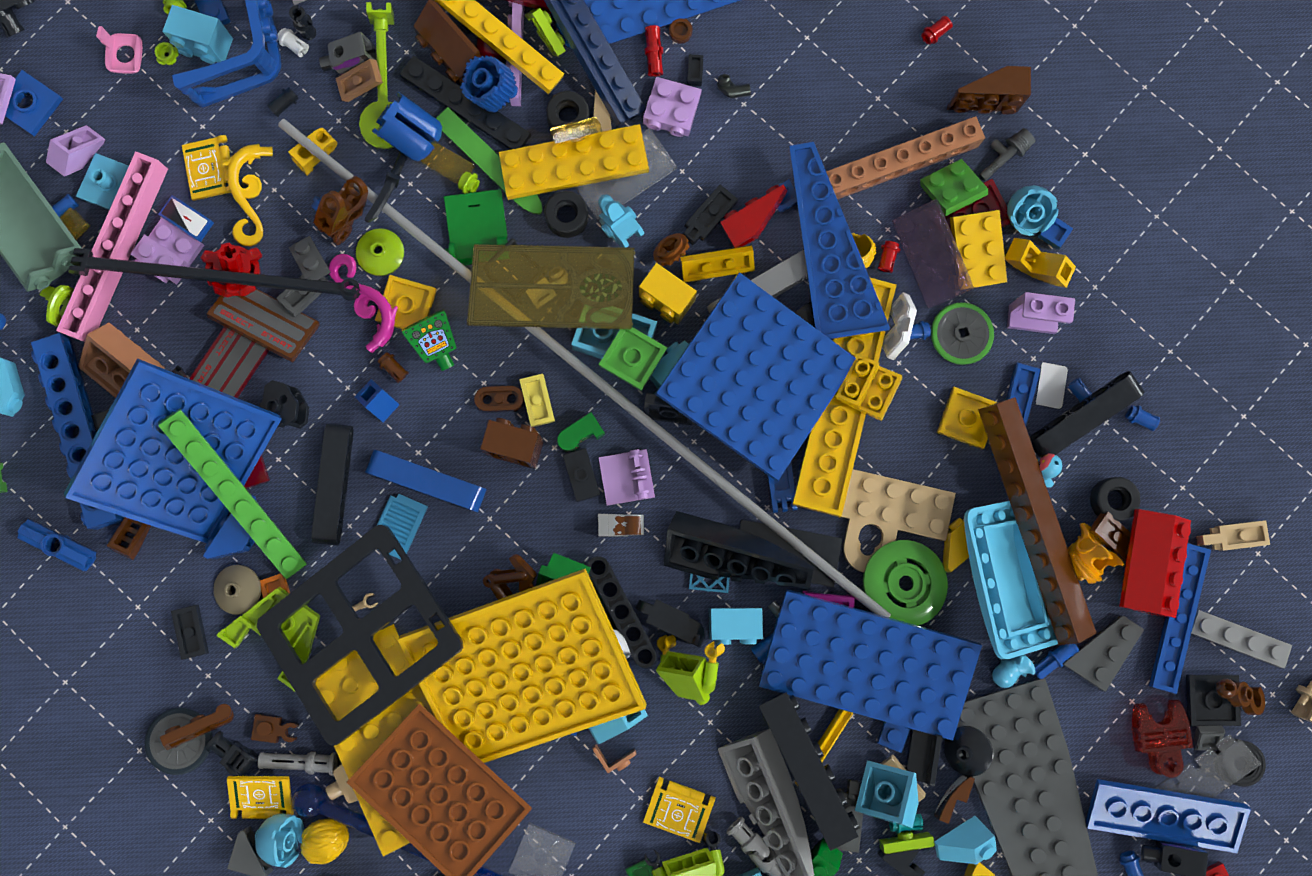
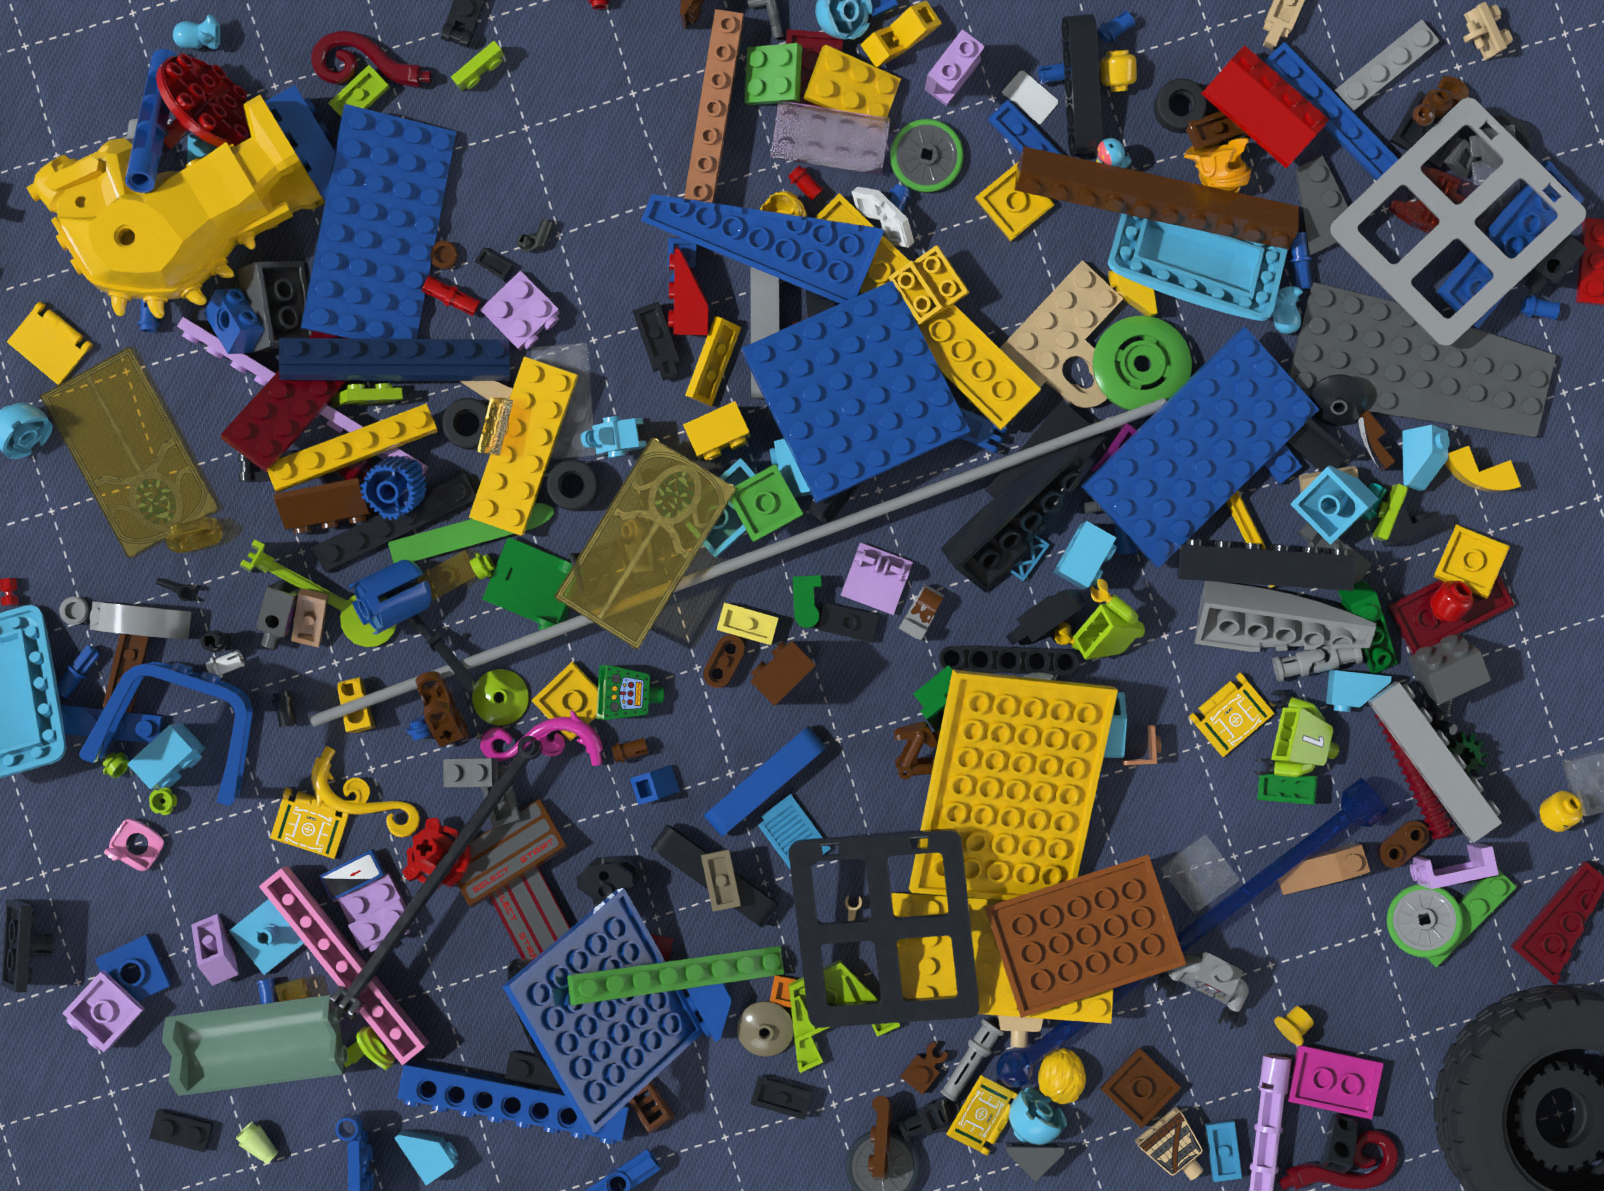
camera: 55 degrees left, 5 degrees up
nougat slope [78,323,165,398] -> none
dark orange gear [653,233,689,266] -> none
none -> dark tan plate [701,849,741,912]
none -> yellow head [1100,50,1137,92]
none -> light grey window [1330,98,1586,346]

